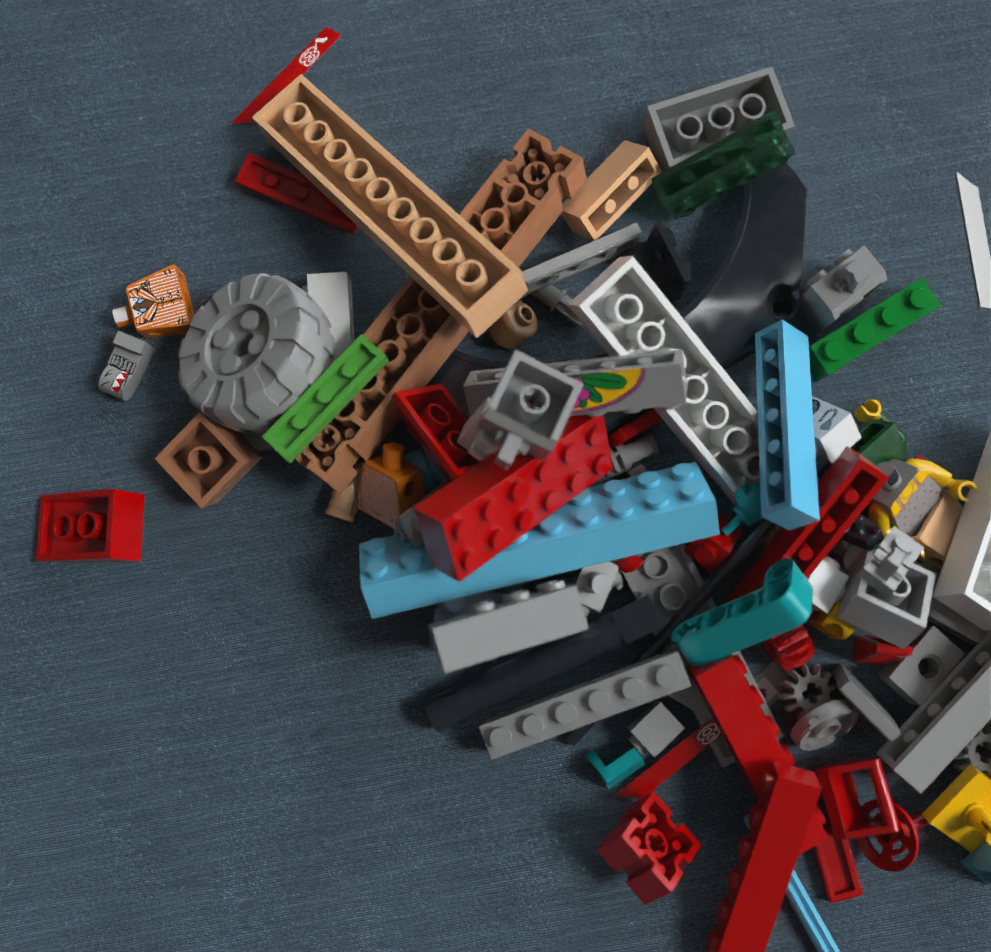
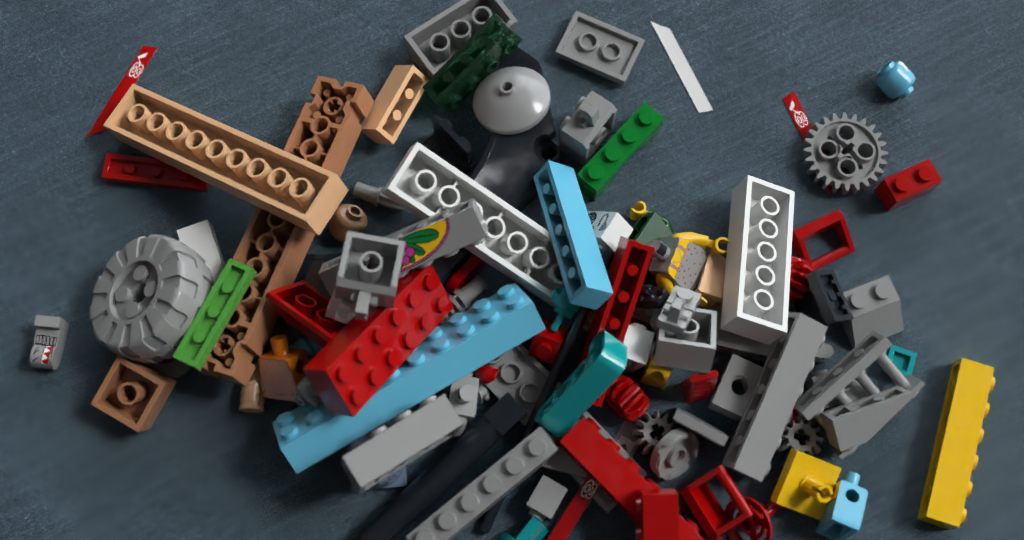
camera: 20 degrees left, 10 degrees down
red slope [35,489,145,563] -> none
orange torso [113,264,195,338] -> none
light grey tile [522,223,642,297] -> none
none -> light grey dish [472,66,551,135]
none -> light grey plate [555,11,645,86]

